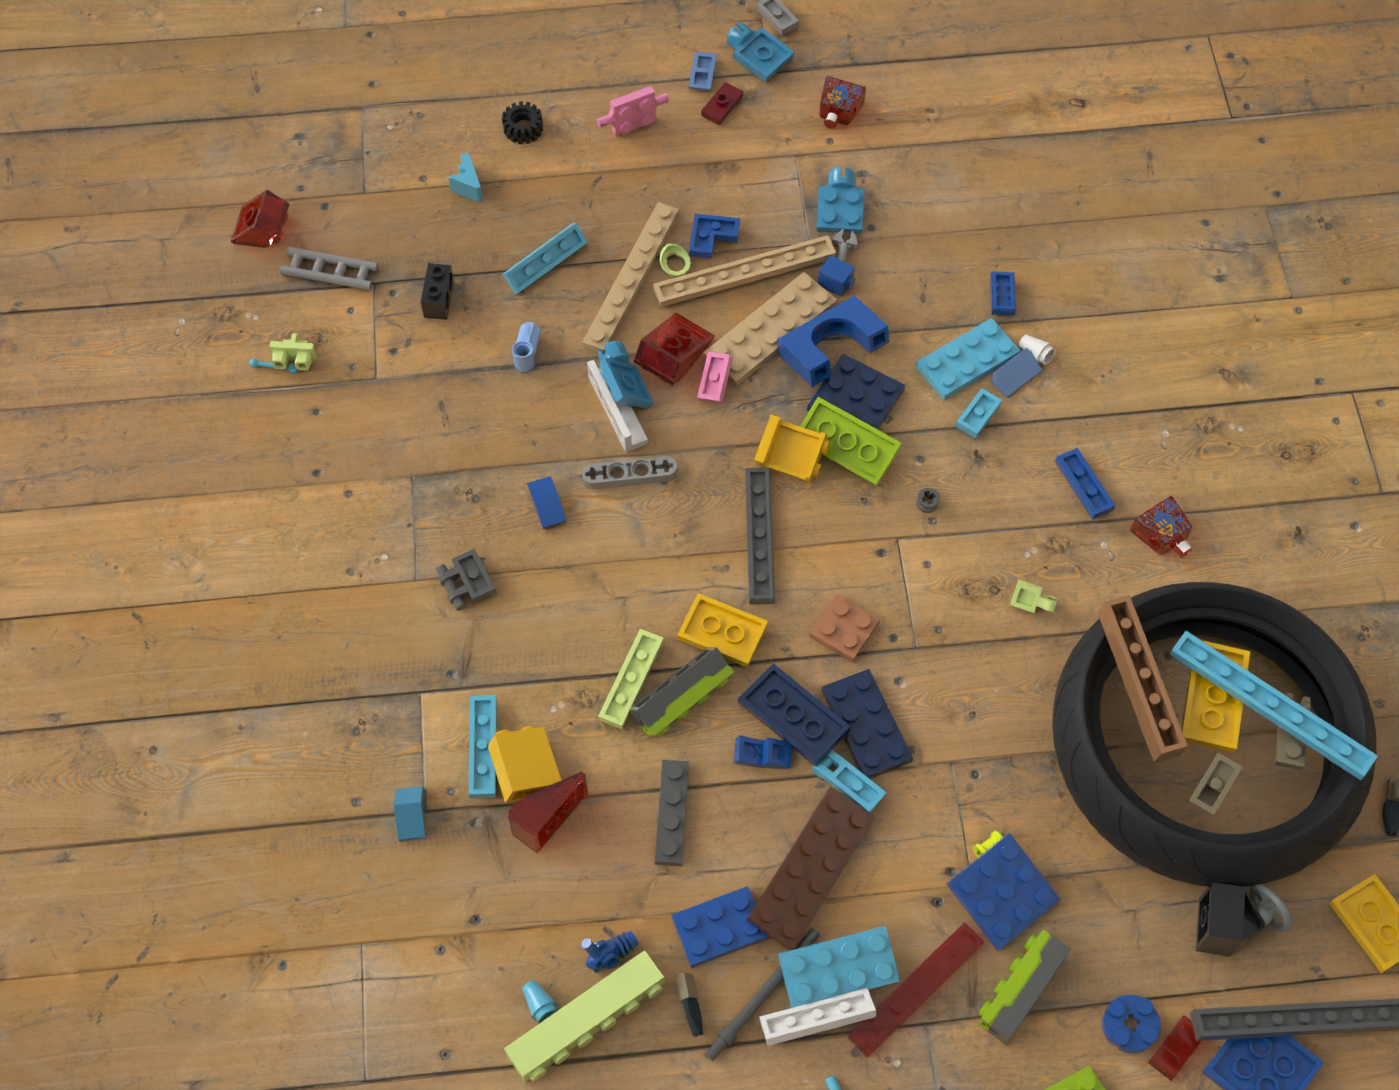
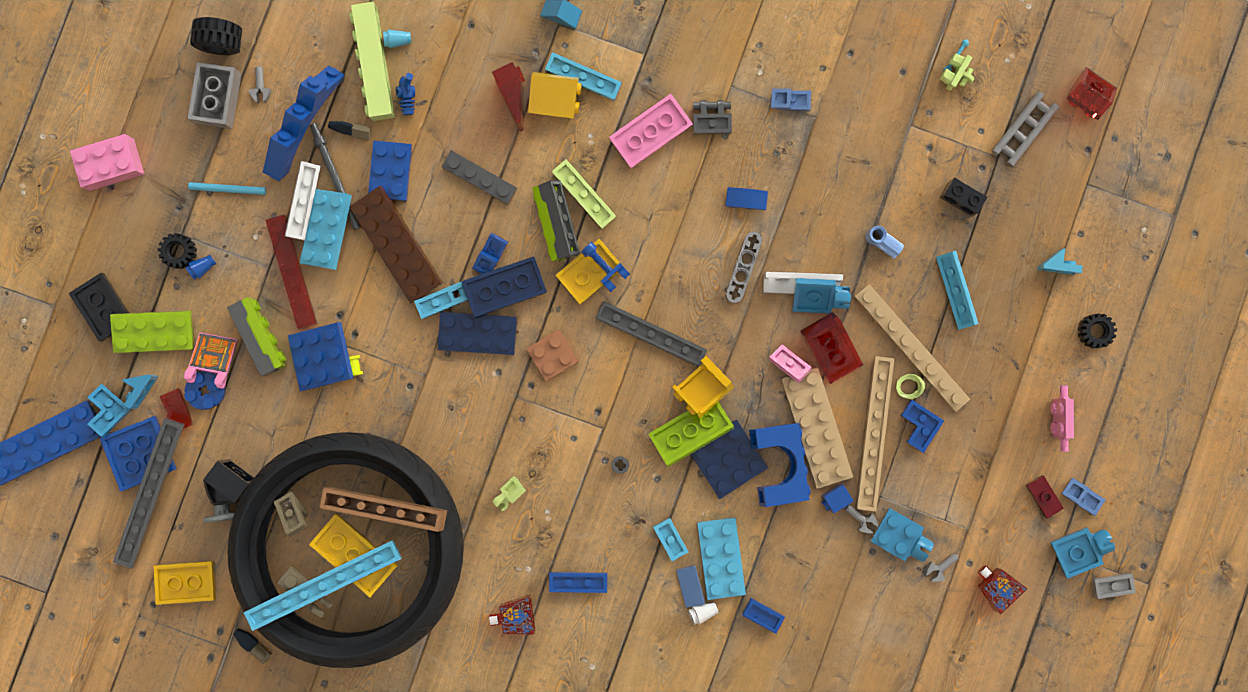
camera: 115 degrees right, 25 degrees up
none -> flag [184,332,238,389]
none -> blue arch [263,66,345,181]
none -> blue bar [581,242,630,292]
none -> bright pink plate [609,94,693,169]
none -> medium blue slope [771,89,812,111]
none -> light grey bar [925,553,958,582]

